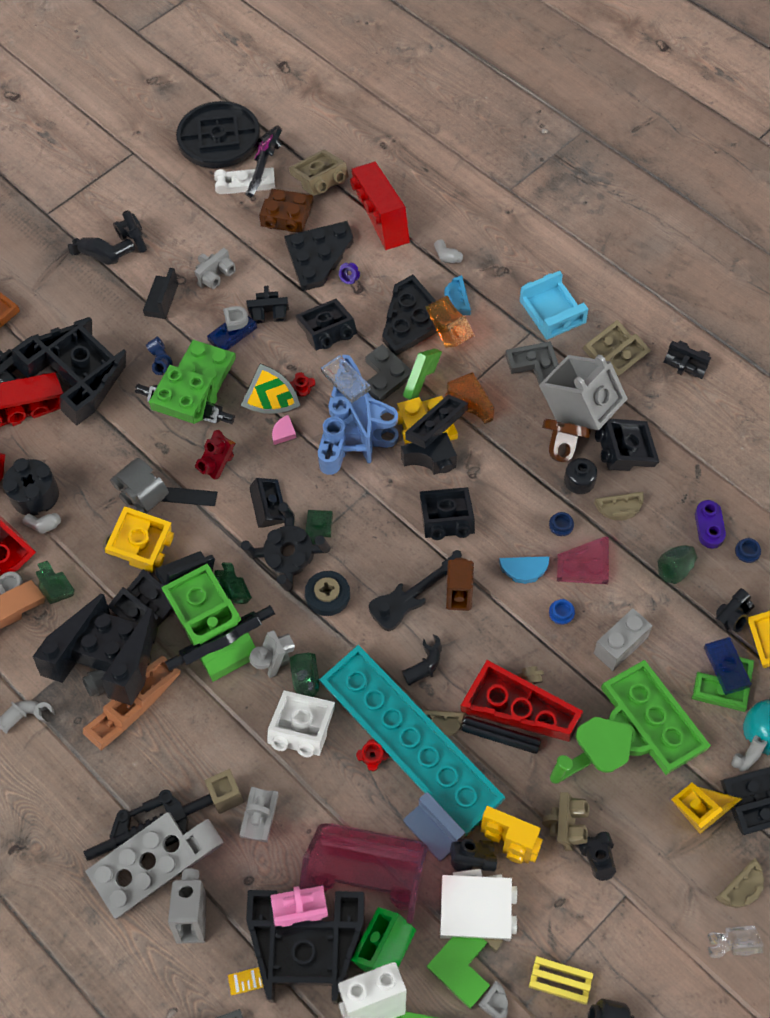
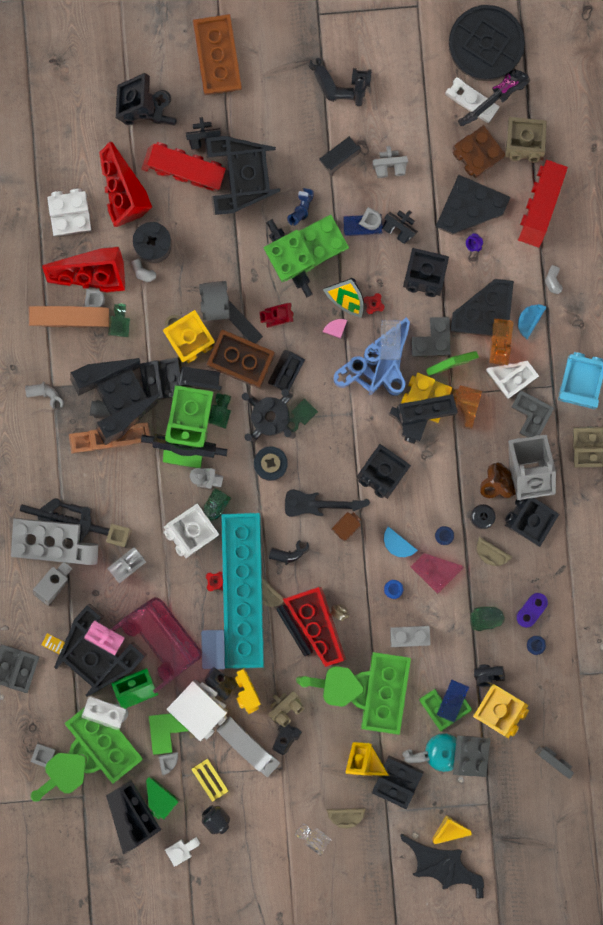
camera: 40 degrees right, 25 degrees up
none -> reddish brown brick [206,329,275,389]
none -> light grey arch [217,716,280,777]
none -> white wing [486,361,539,399]

